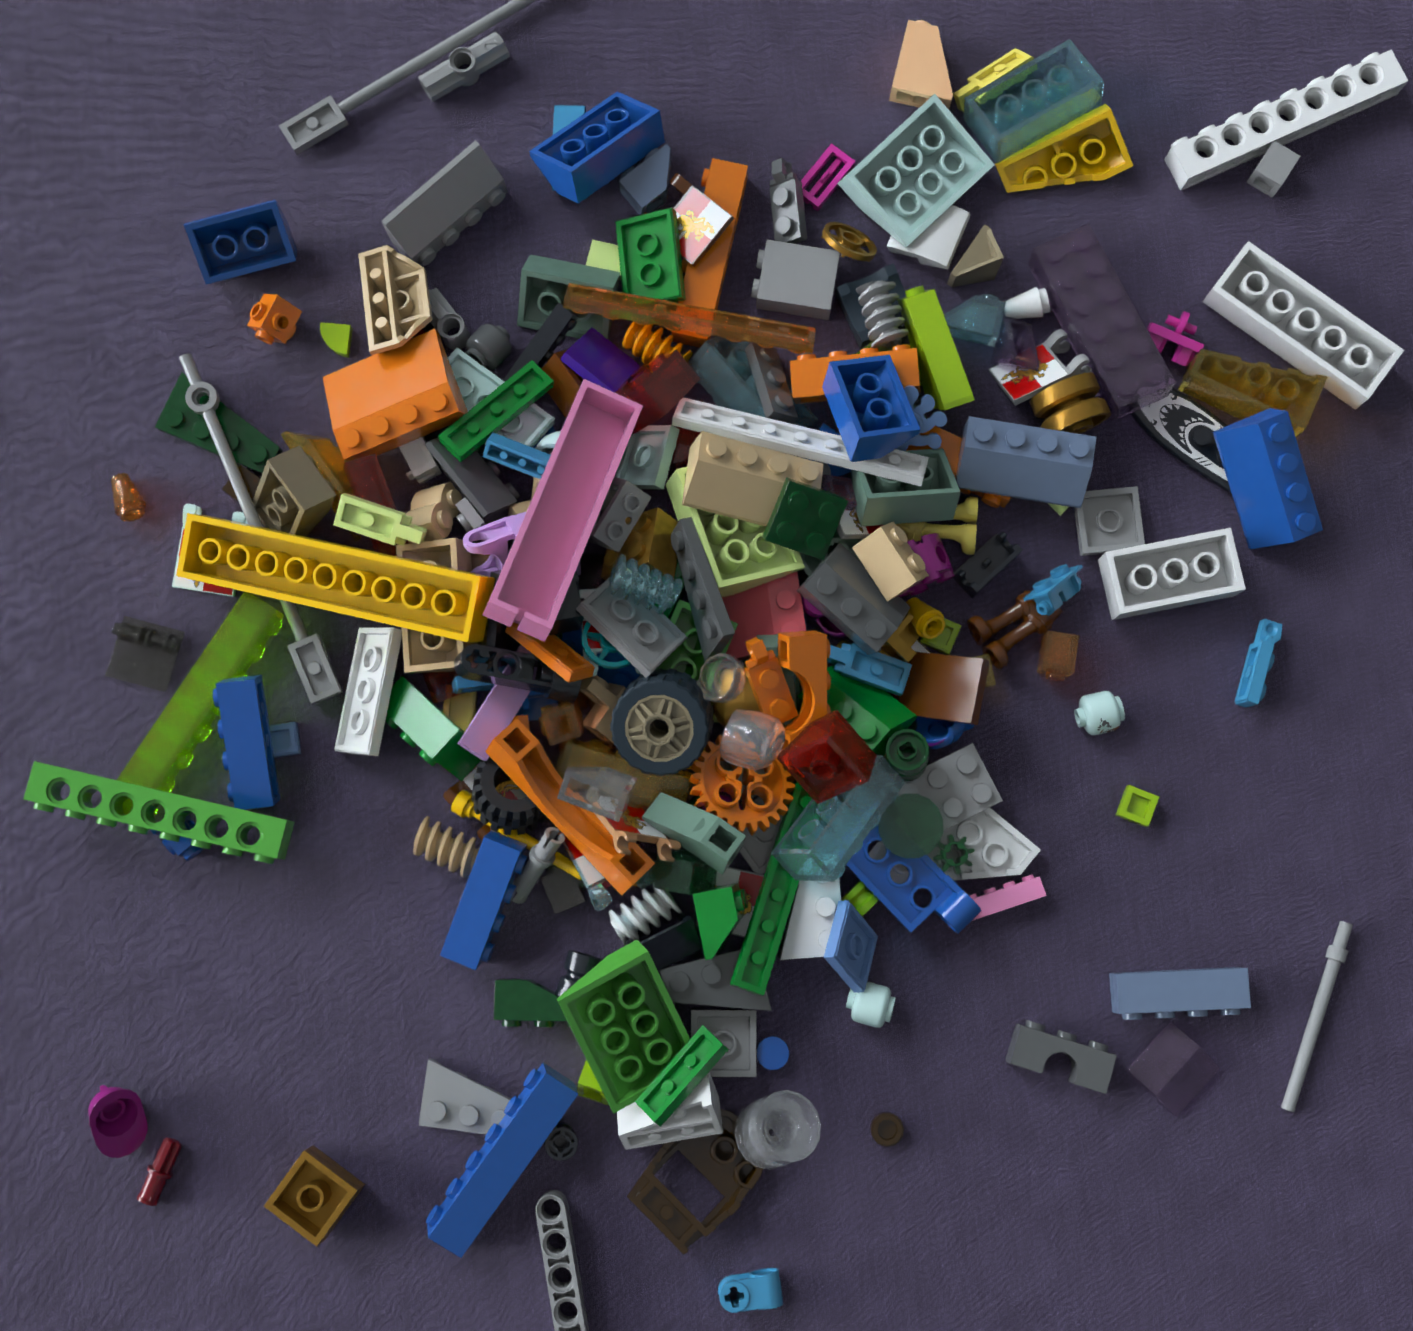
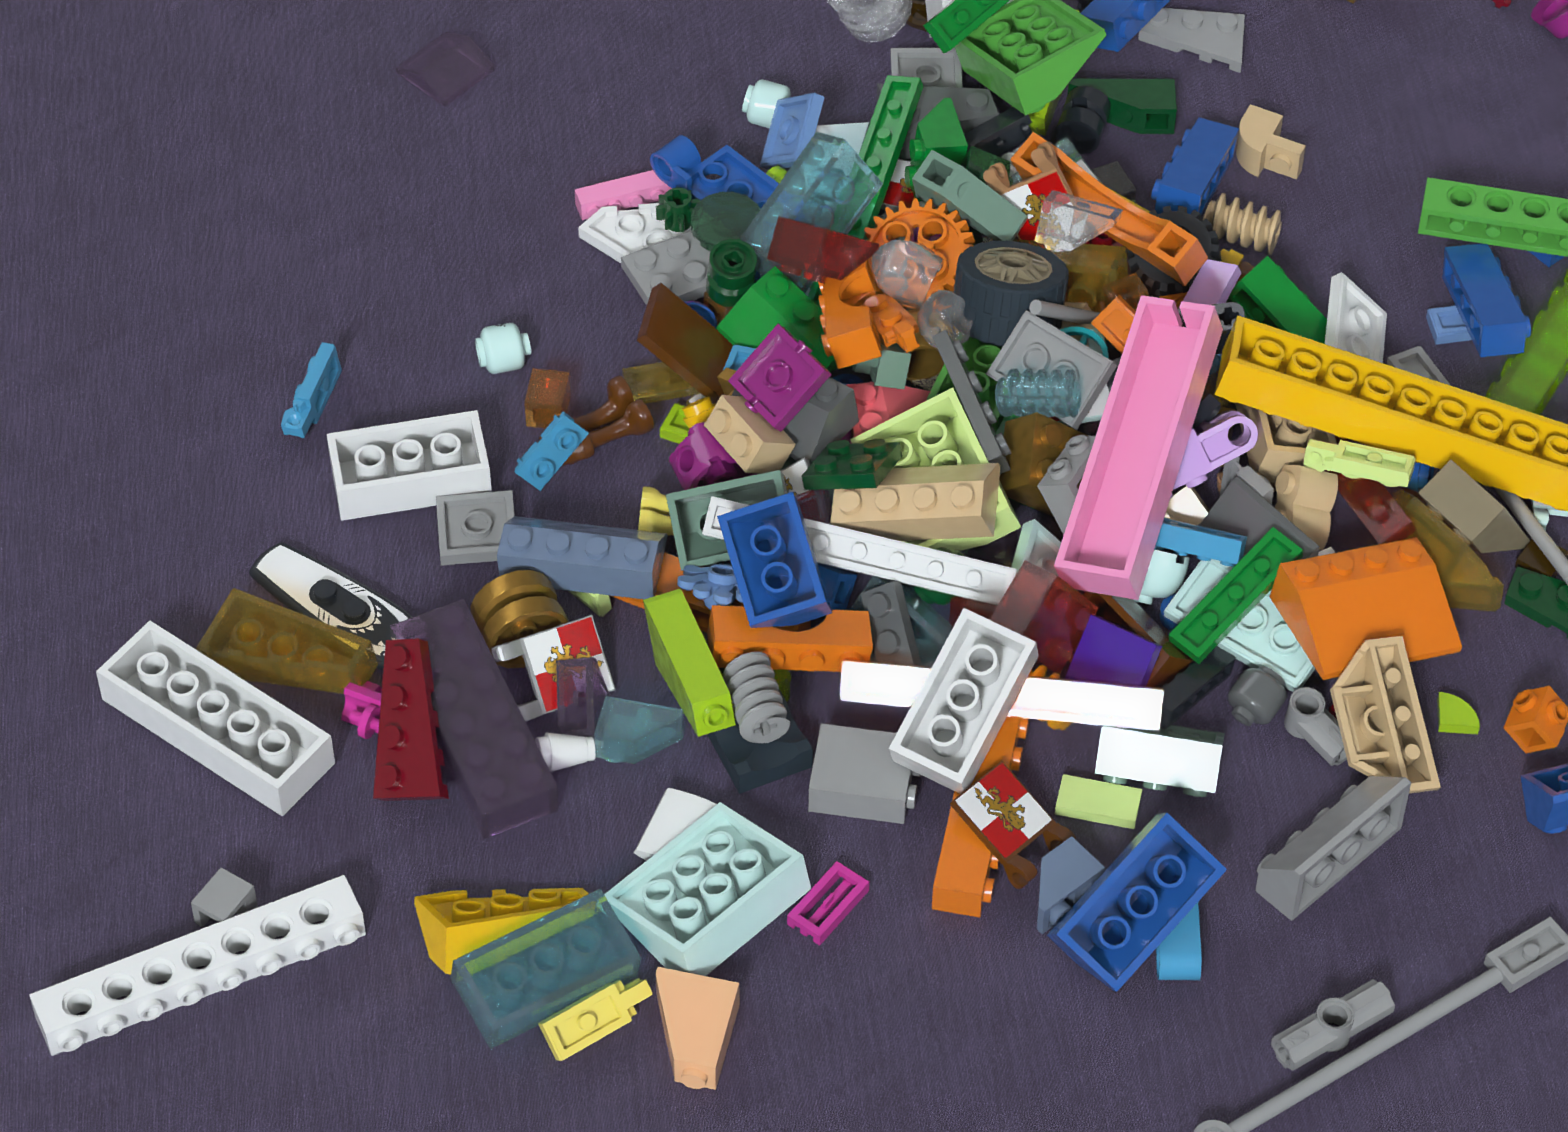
camera: 175 degrees right, 30 degrees down
light grey pin [512,827,565,904] -> none
green tile [615,207,686,313] -> none
blue tile [756,1036,789,1070] -> none
dark grey hinge [770,158,807,244] -> none
pearl gold wheel [822,222,877,262] -> none
dark brown tile [870,1112,904,1147] -> none
dark tan slope [947,225,1004,287] -> none
black hinge [953,532,1023,598] -> none
dark grey arch [1005,1020,1117,1094] -> none
sand blue brick [1109,967,1251,1020] -> none
lime plate [1116,785,1159,827] -> none
blue slope [1213,408,1323,549] -> none
light grey bar [1281,921,1353,1112] -> none
none -> dark red wing [373,638,449,801]
none -> magenta plate [728,324,832,432]
none -> white brick [889,608,1039,794]
none -> light grey bar [1029,300,1100,324]
none -> tan brick [1236,104,1306,180]

